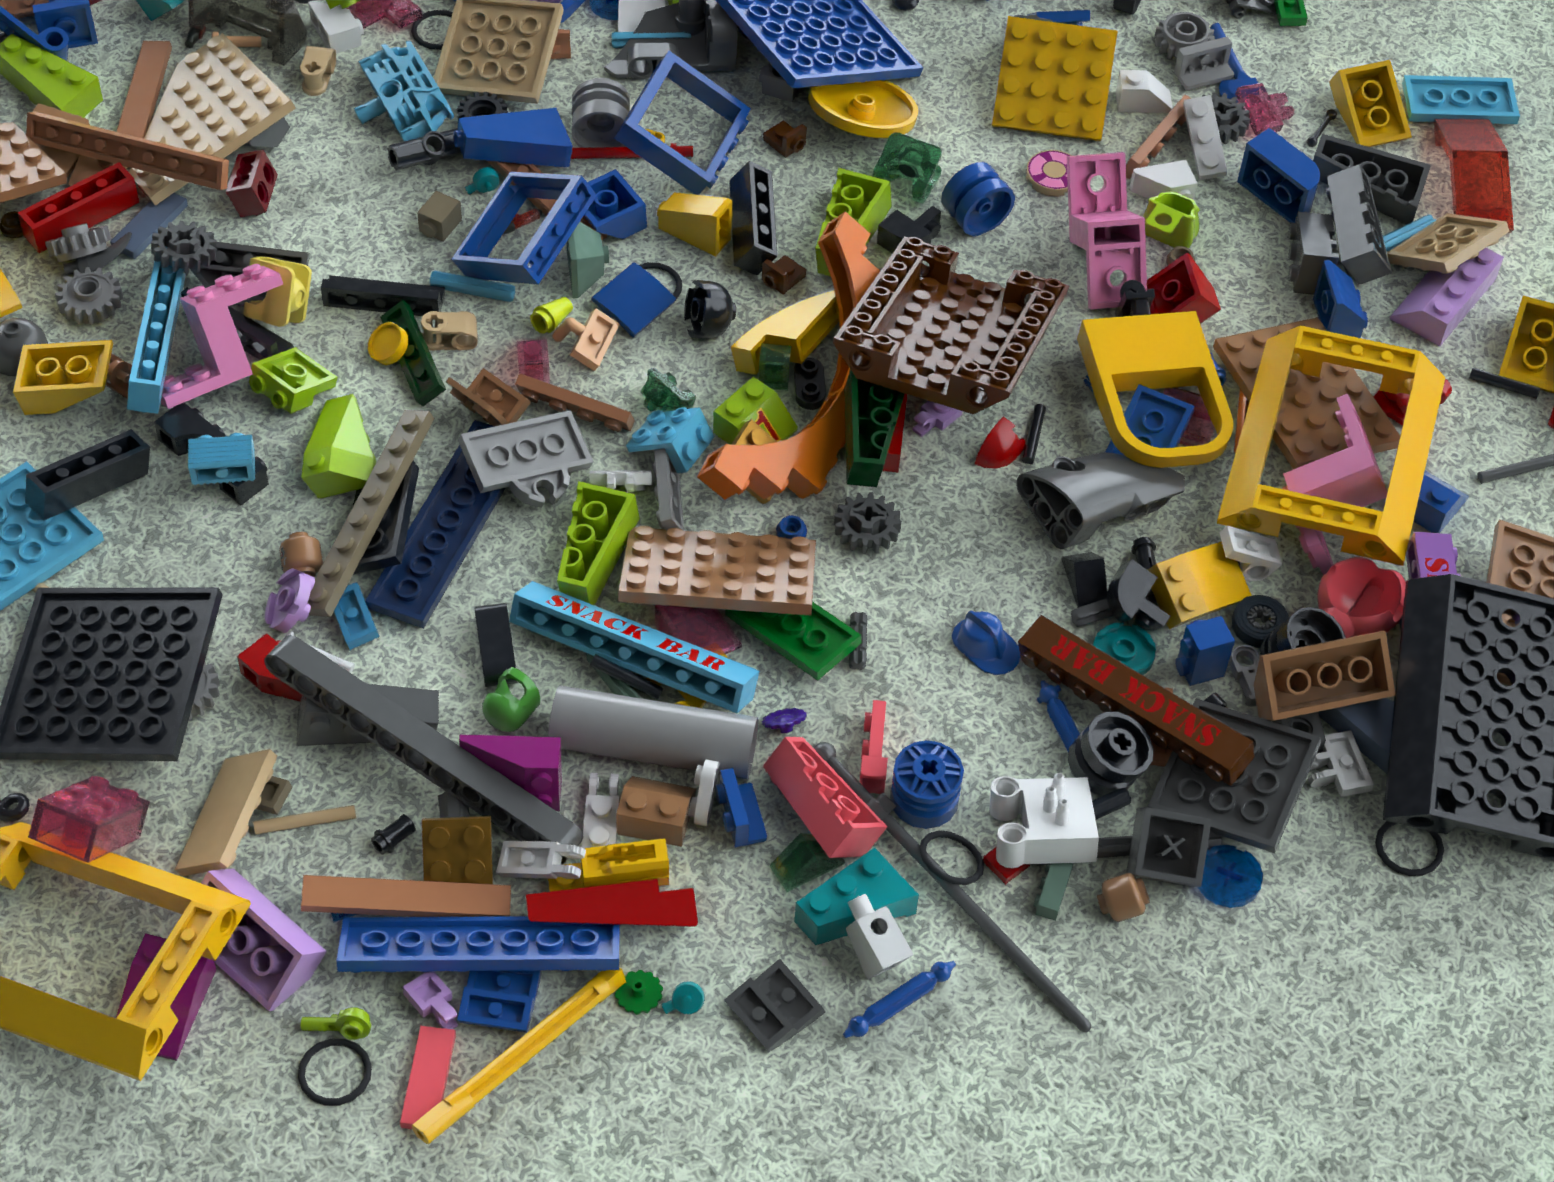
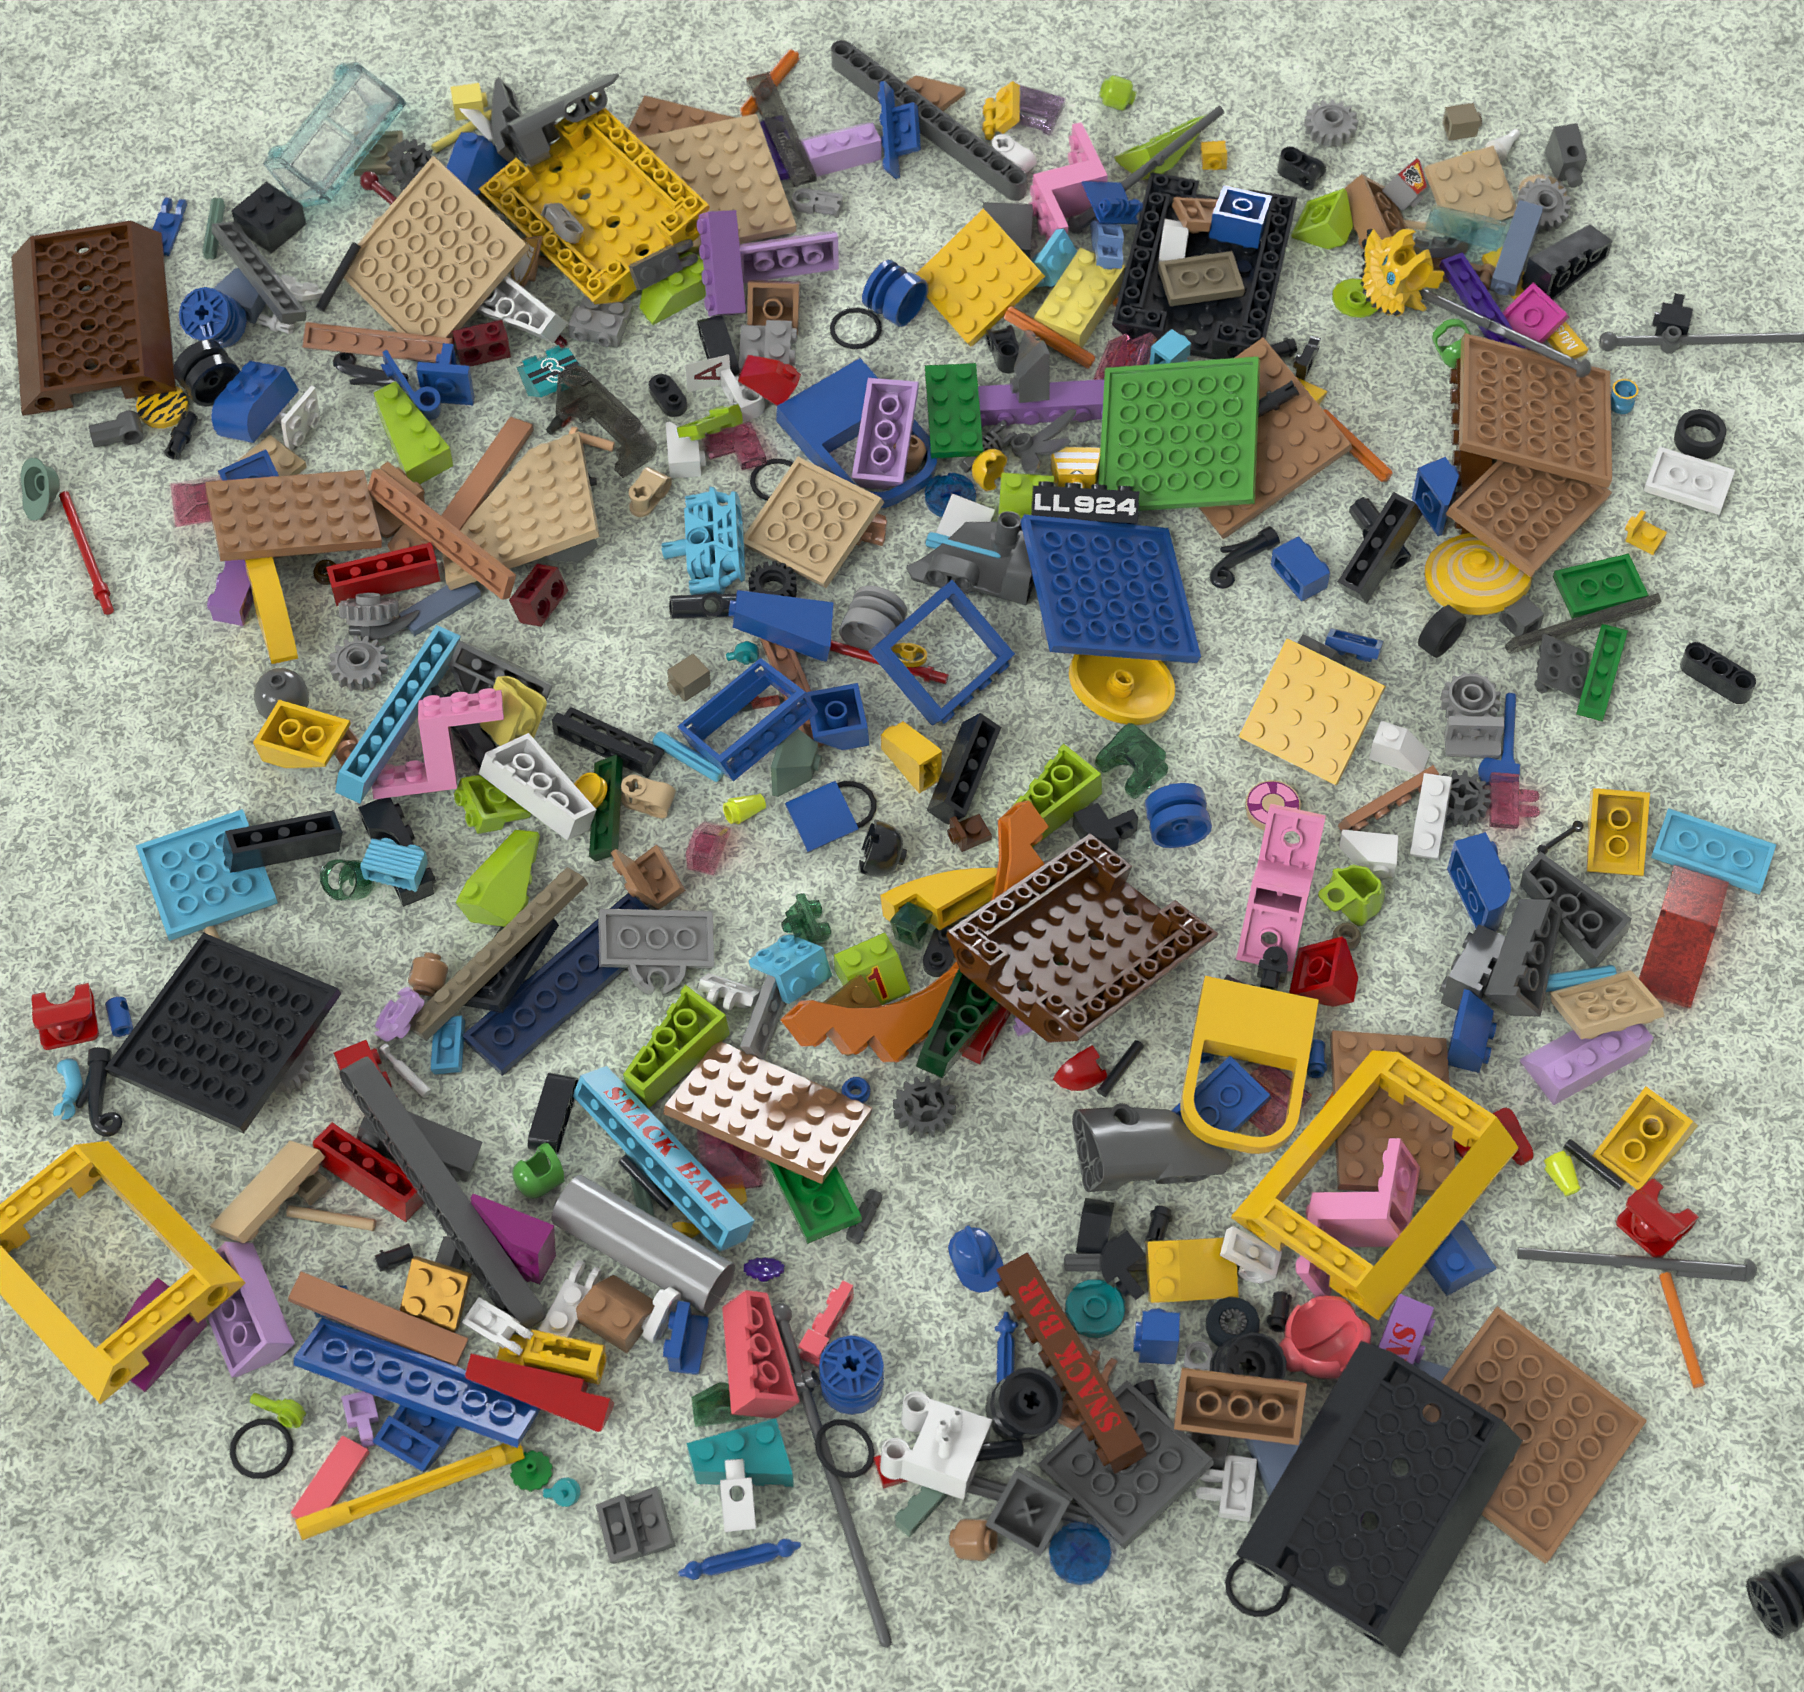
camera: 25 degrees right, 5 degrees up
clear pink brick [28,776,150,863] -> none
dark grey gear [151,221,217,273] -> none
nougat plate [515,373,635,432] -> none
light nougat plate [552,308,620,371] -> none
reddish brown bracket [763,120,807,158] -> none
none -> red brick [313,1122,425,1223]
none -> clear green helmet [320,859,375,901]
none -> white wedge [479,733,596,841]
none -> black pin [1266,1291,1292,1332]
none -> neon yellow cone [1543,1151,1581,1197]

